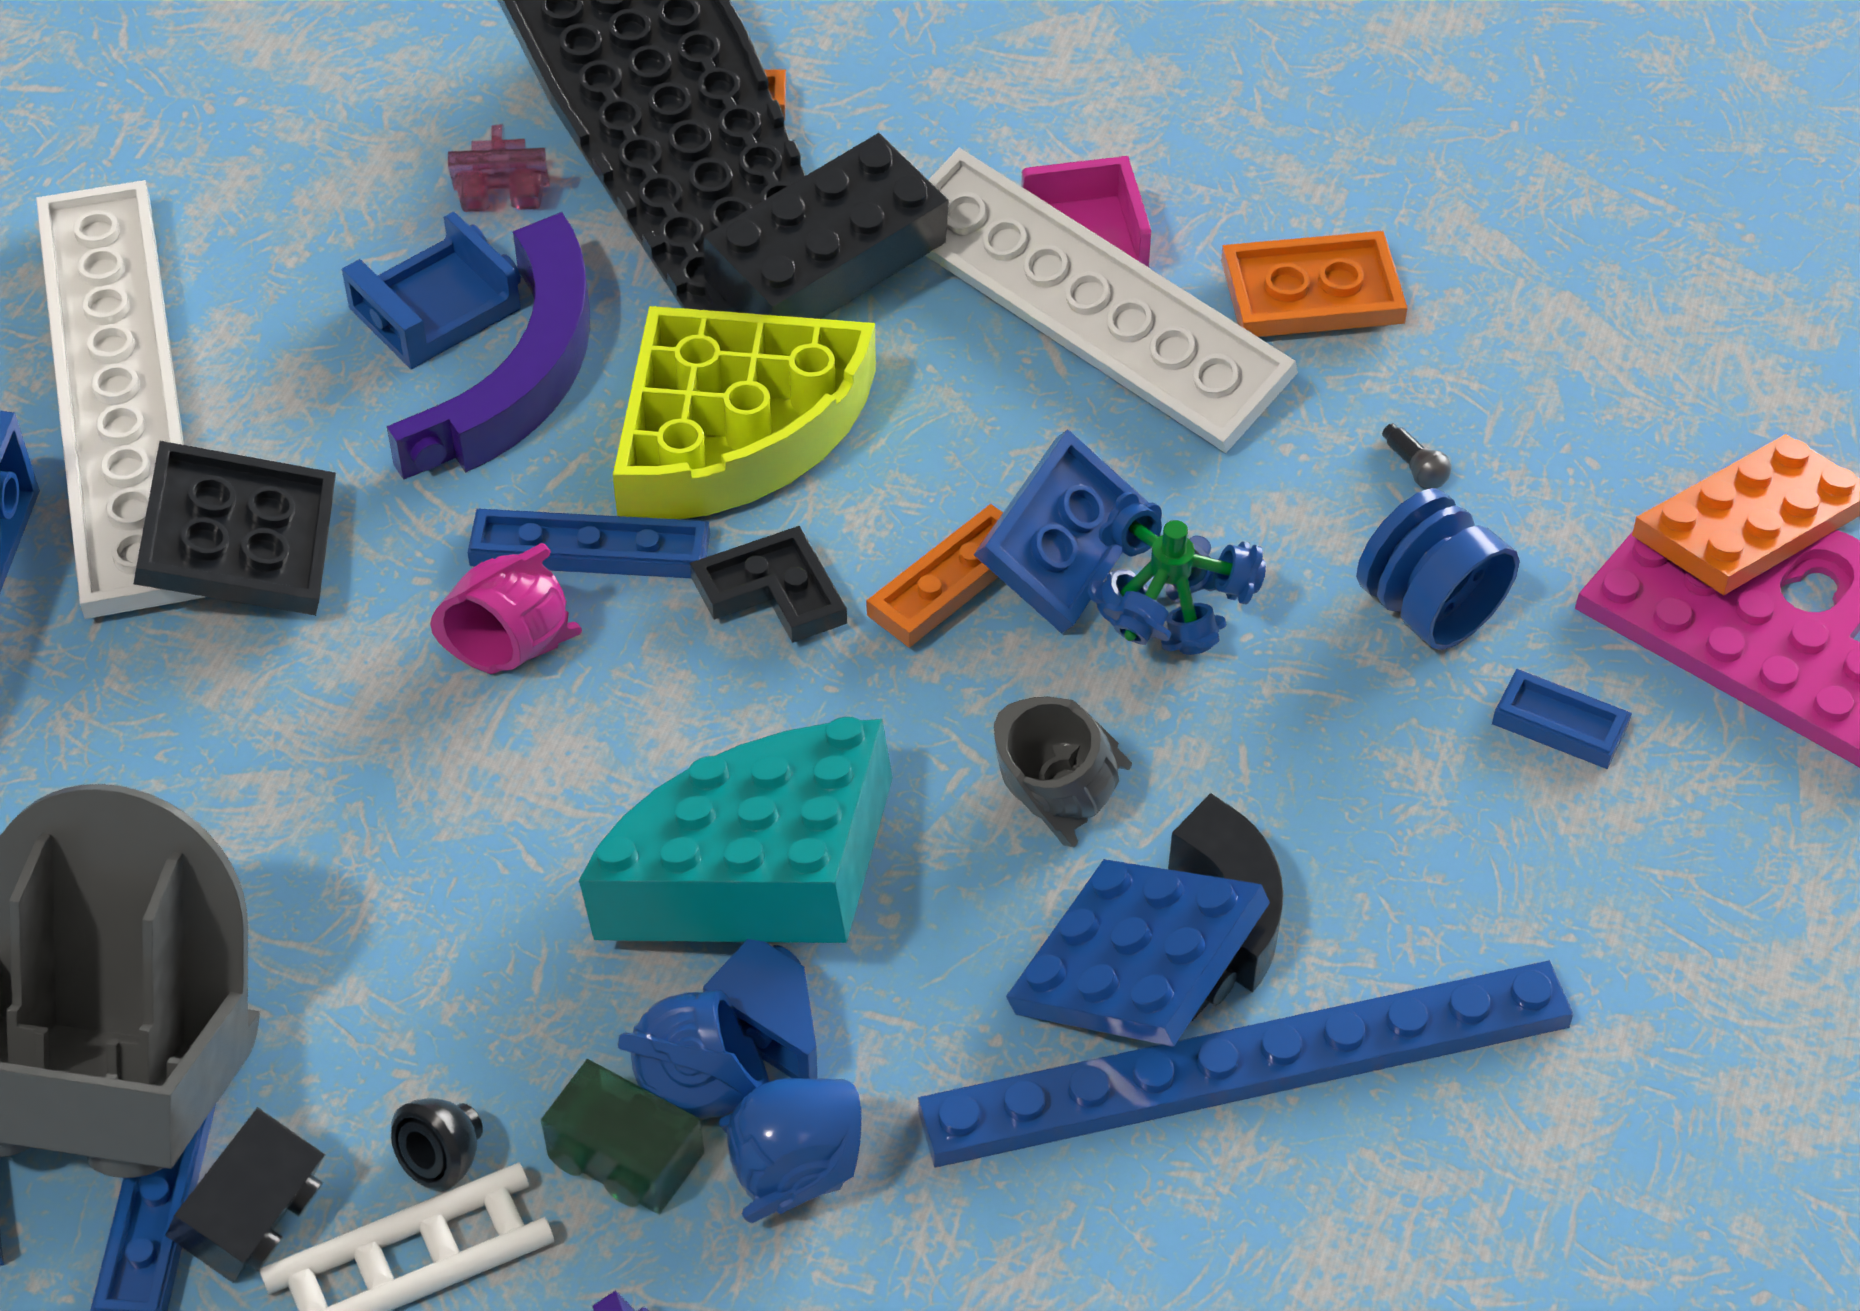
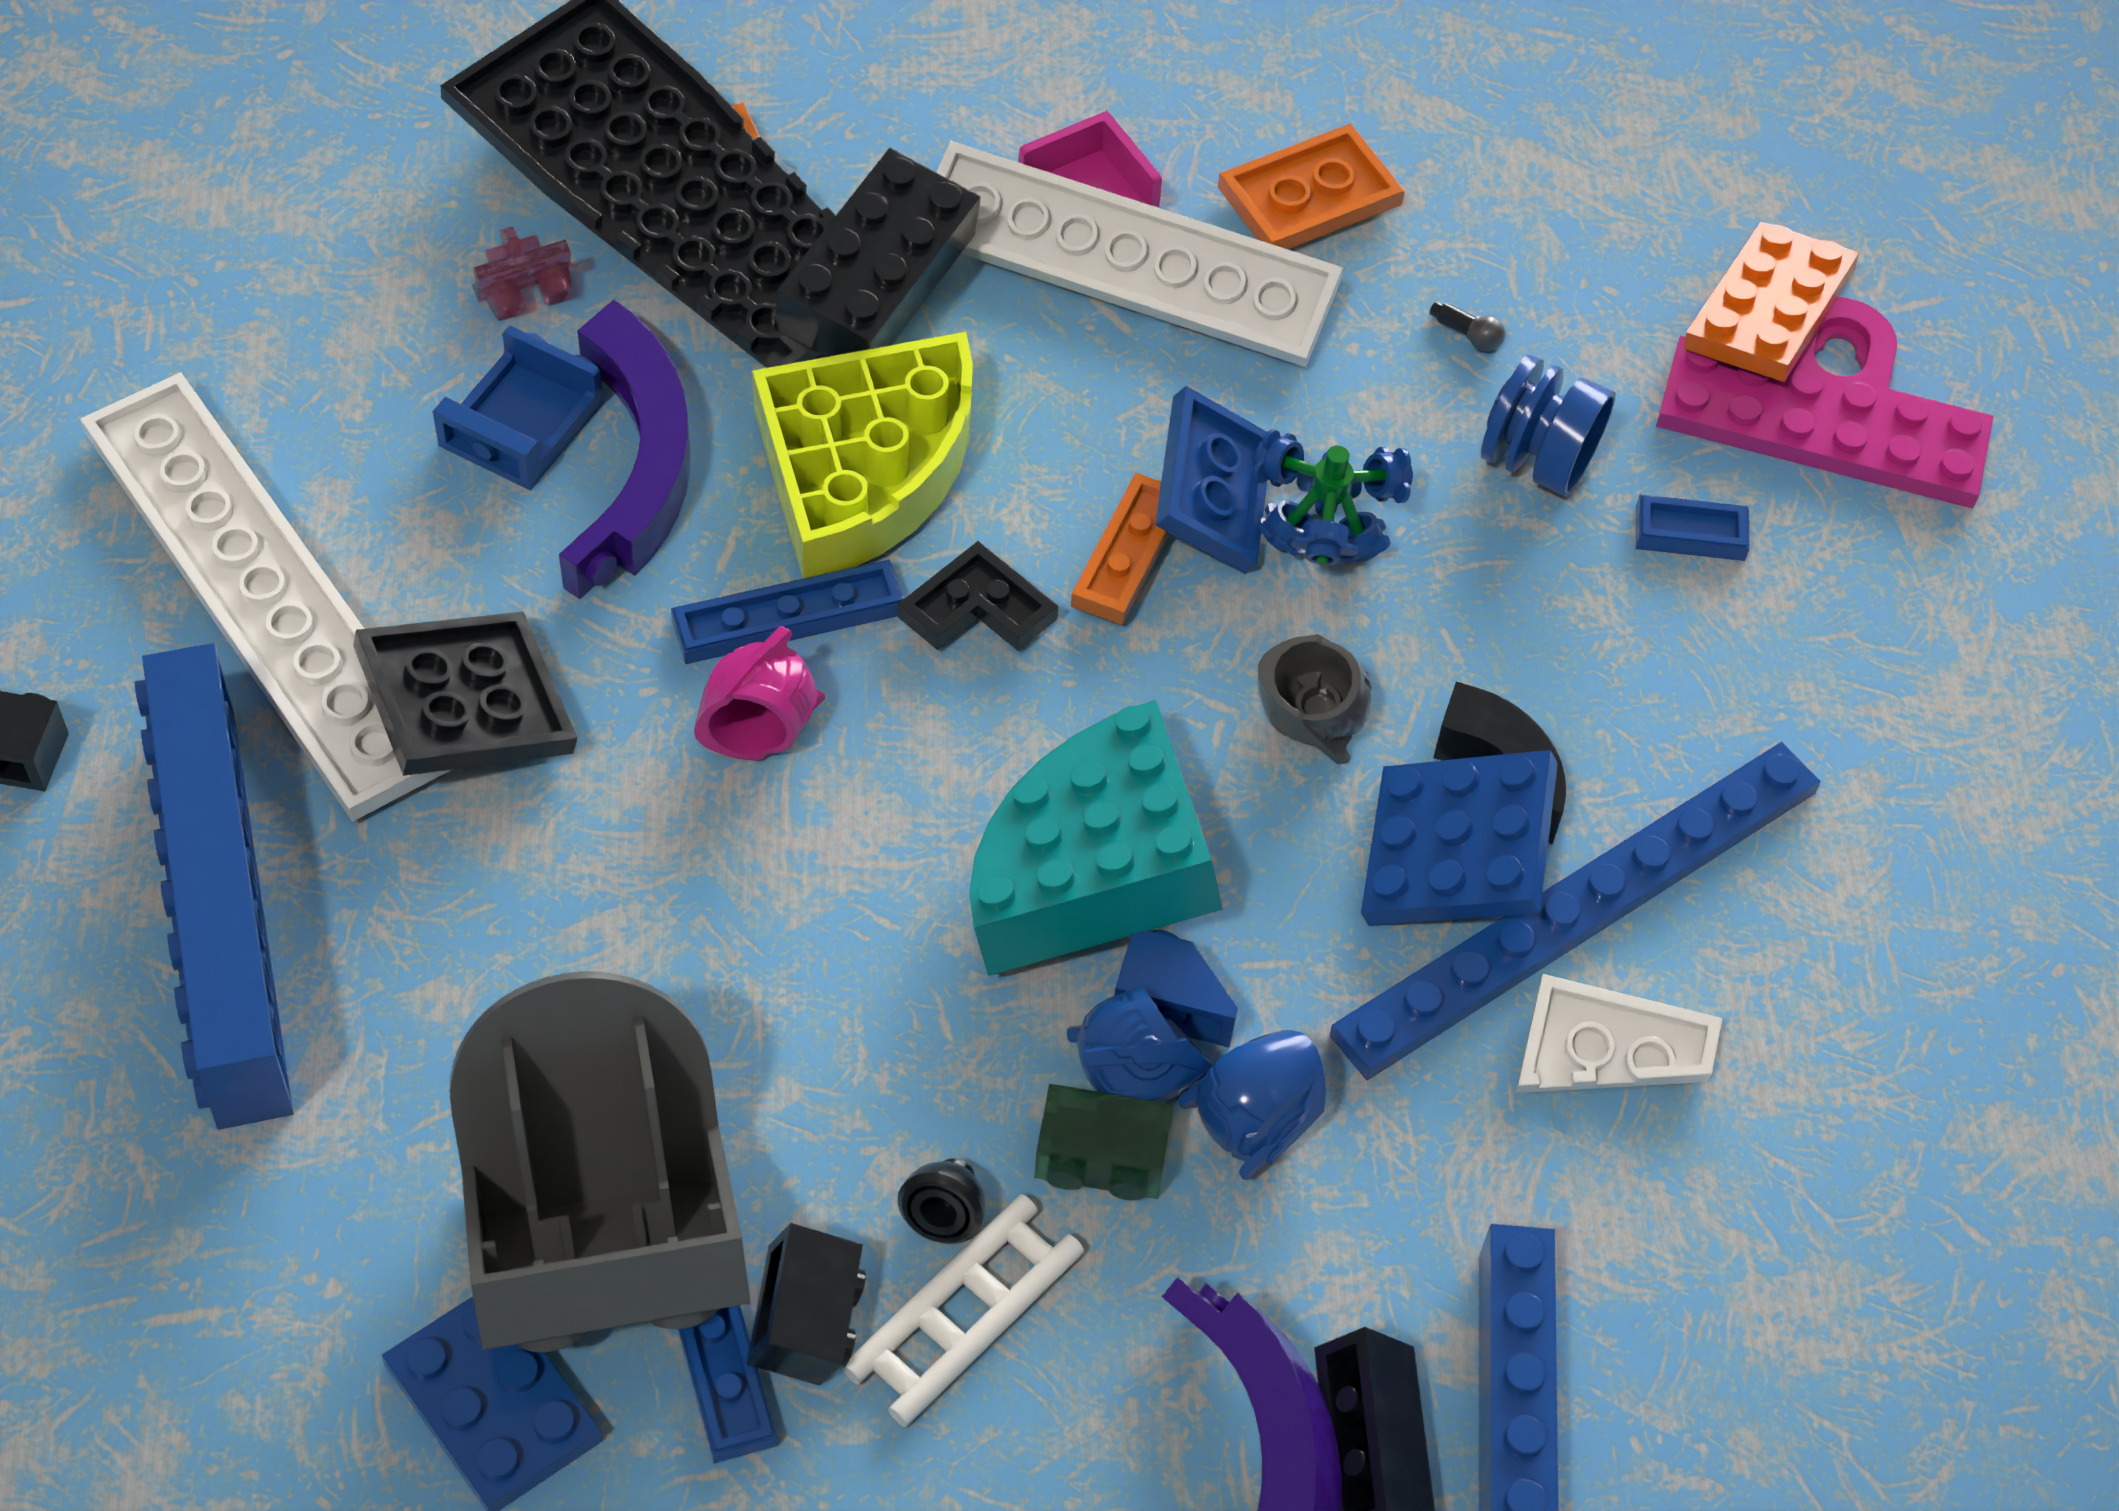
camera: 25 degrees left, 5 degrees up
none -> white wing [1515,974,1723,1093]

